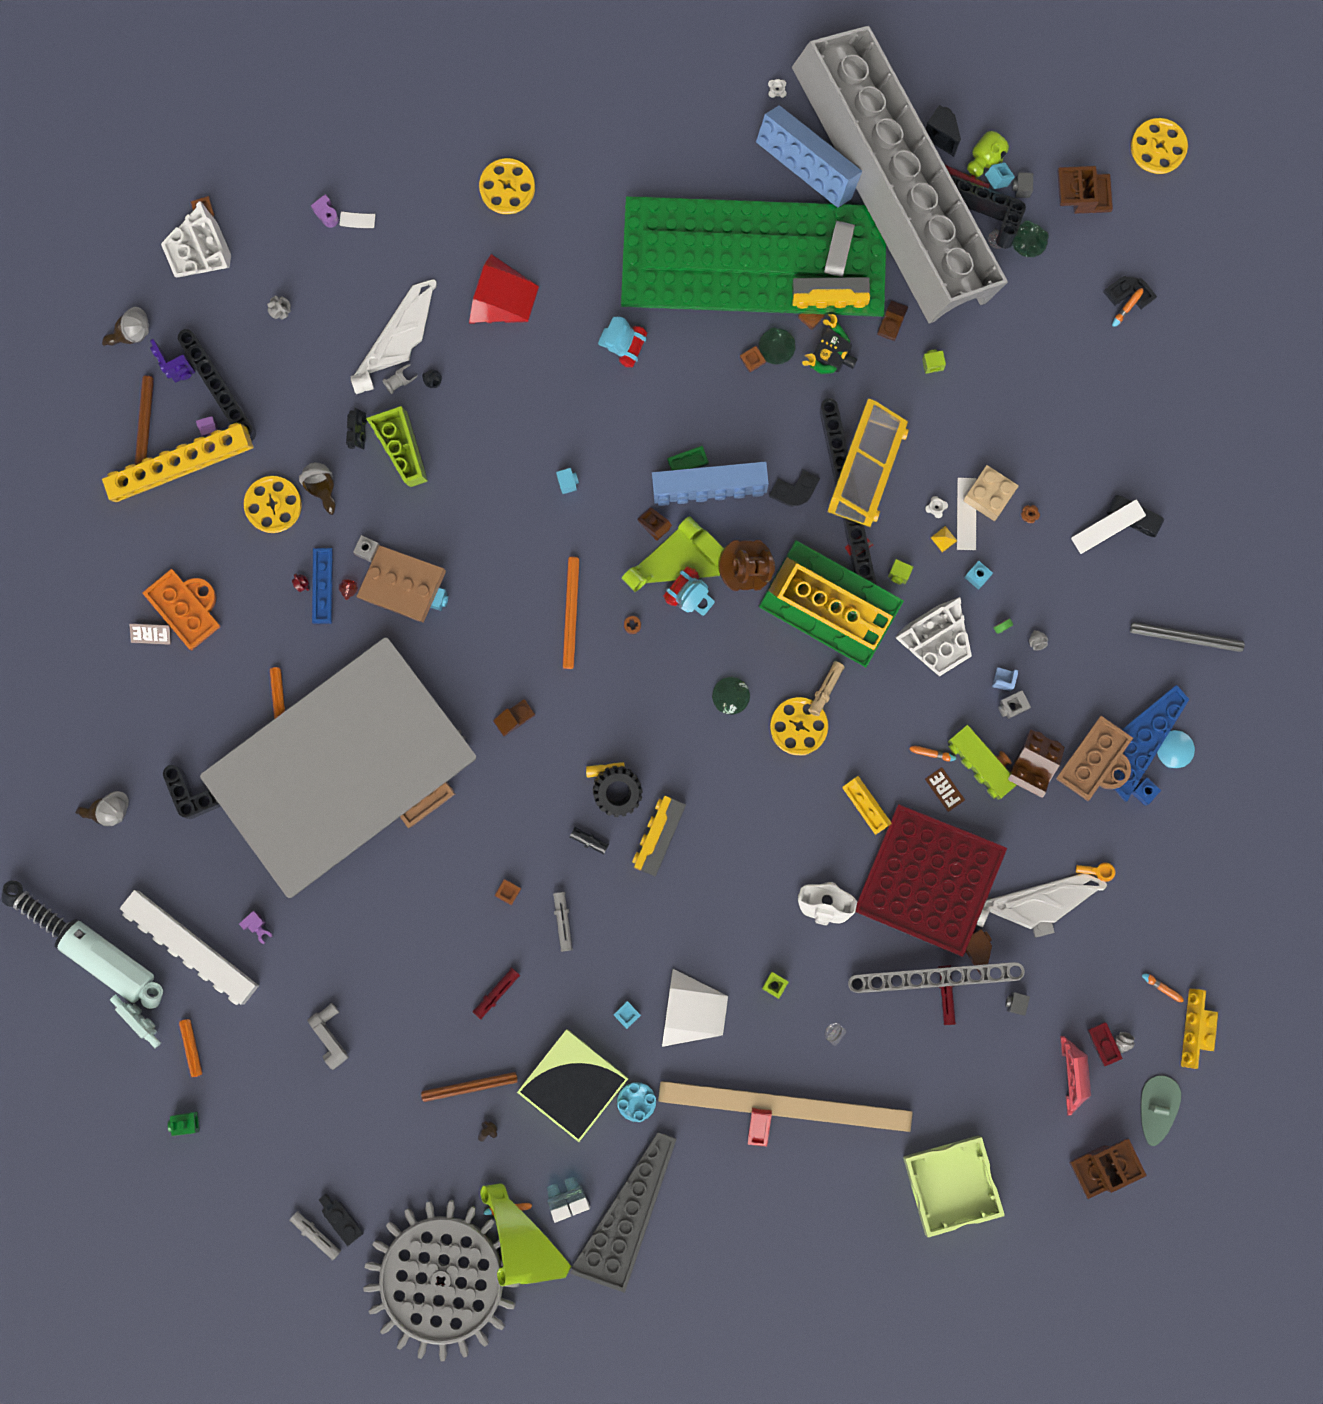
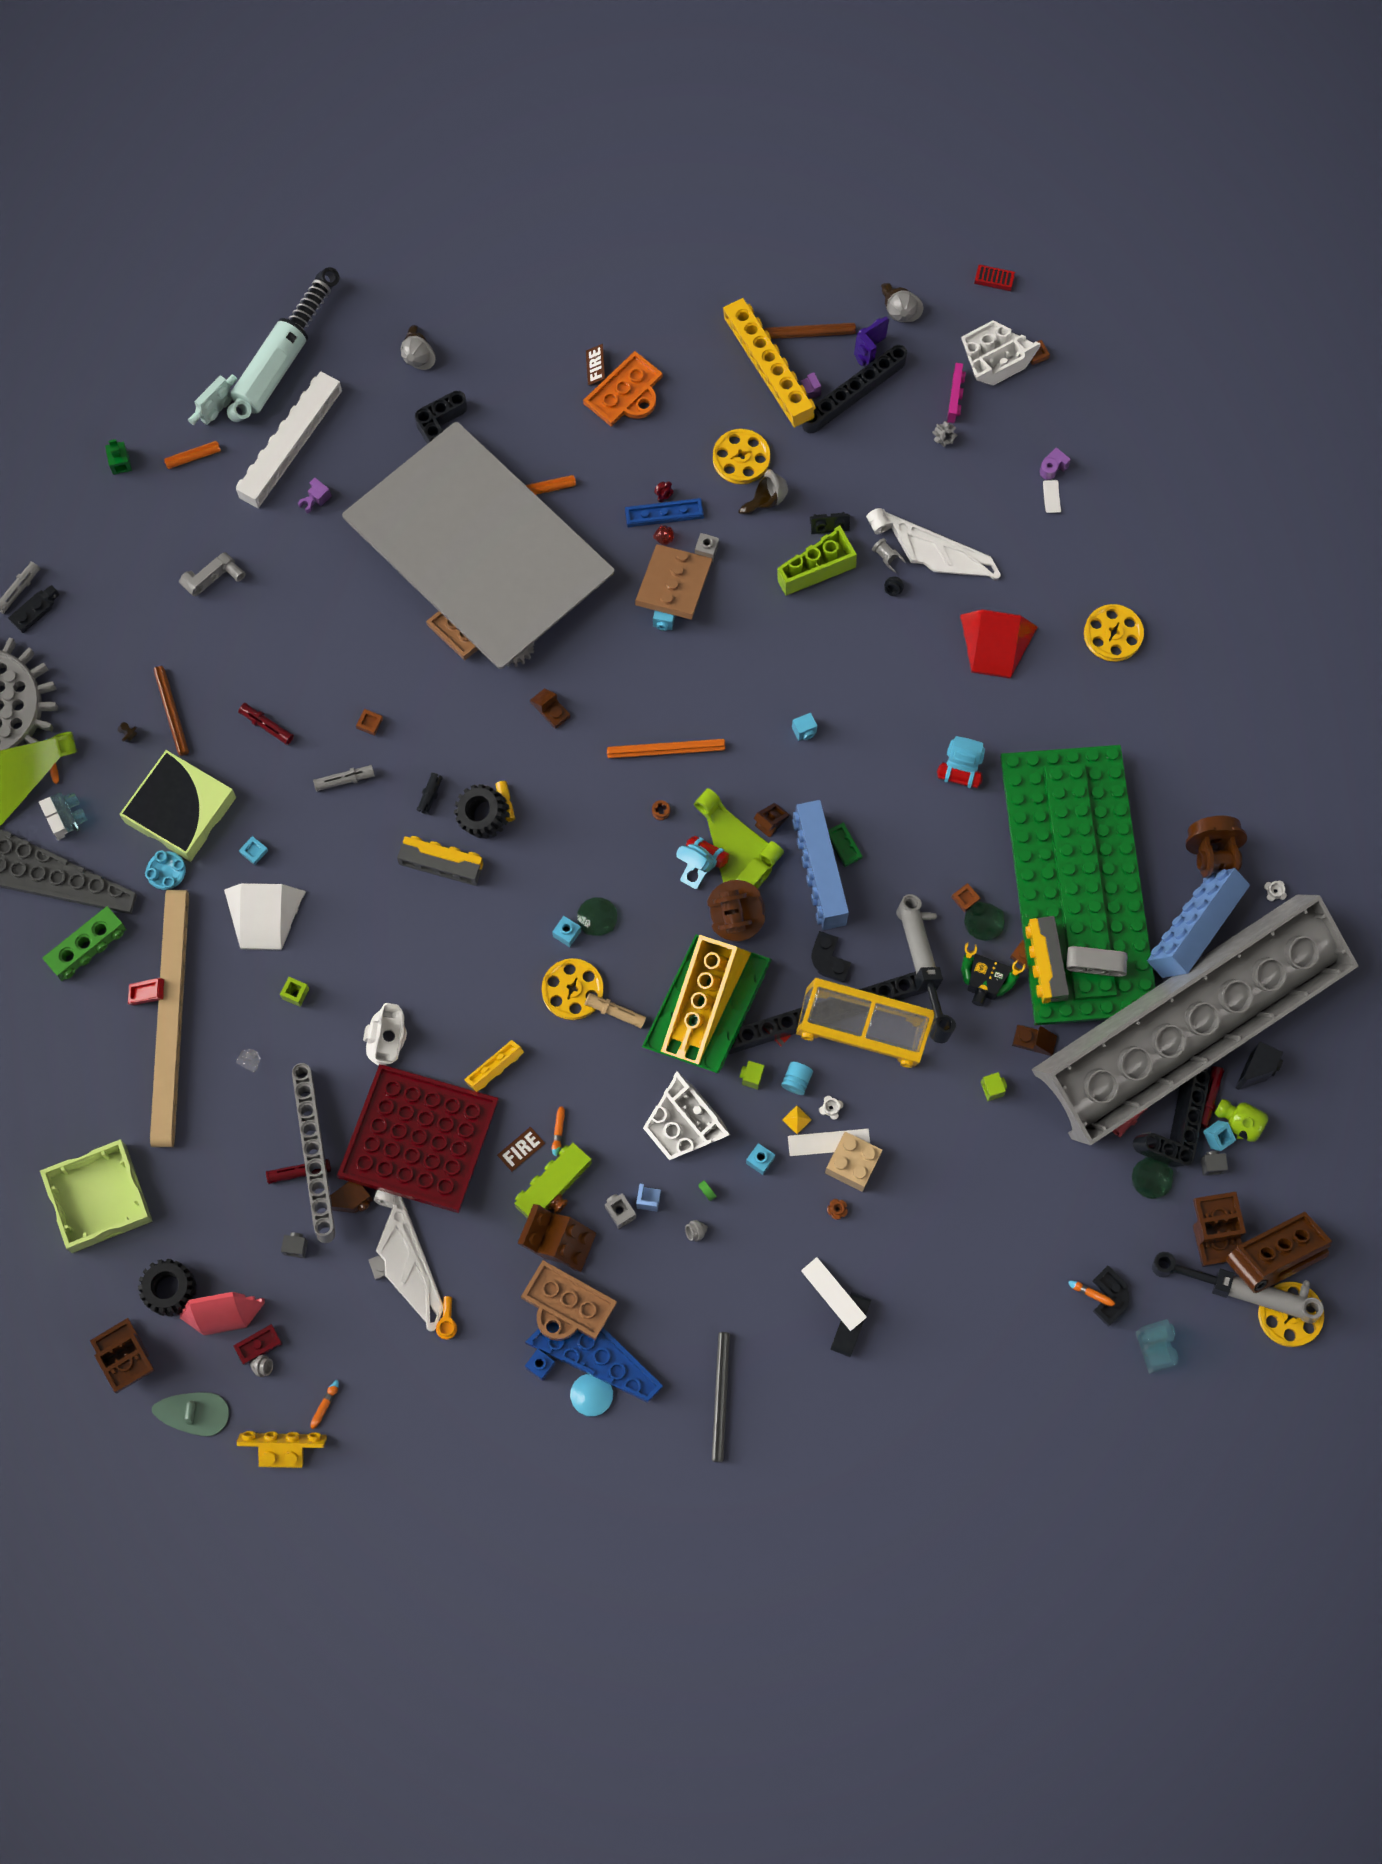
camera: 80 degrees right, 10 degrees down
none -> bright green brick [42,906,127,981]
none -> black tyre [138,1259,197,1316]
none -> medium azure plate [552,916,581,947]
none -> medium azure piece [781,1062,813,1095]
none -> piece [896,894,956,1044]
none -> dark pink plate [947,363,966,423]
none -> red tile [974,264,1015,291]
none -> clear light blue brick [1136,1319,1179,1374]
none -> light grey piece [1152,1252,1324,1323]
none -> reddish brown piece [1185,816,1247,878]
none -> reddish brown hinge [1226,1212,1332,1293]

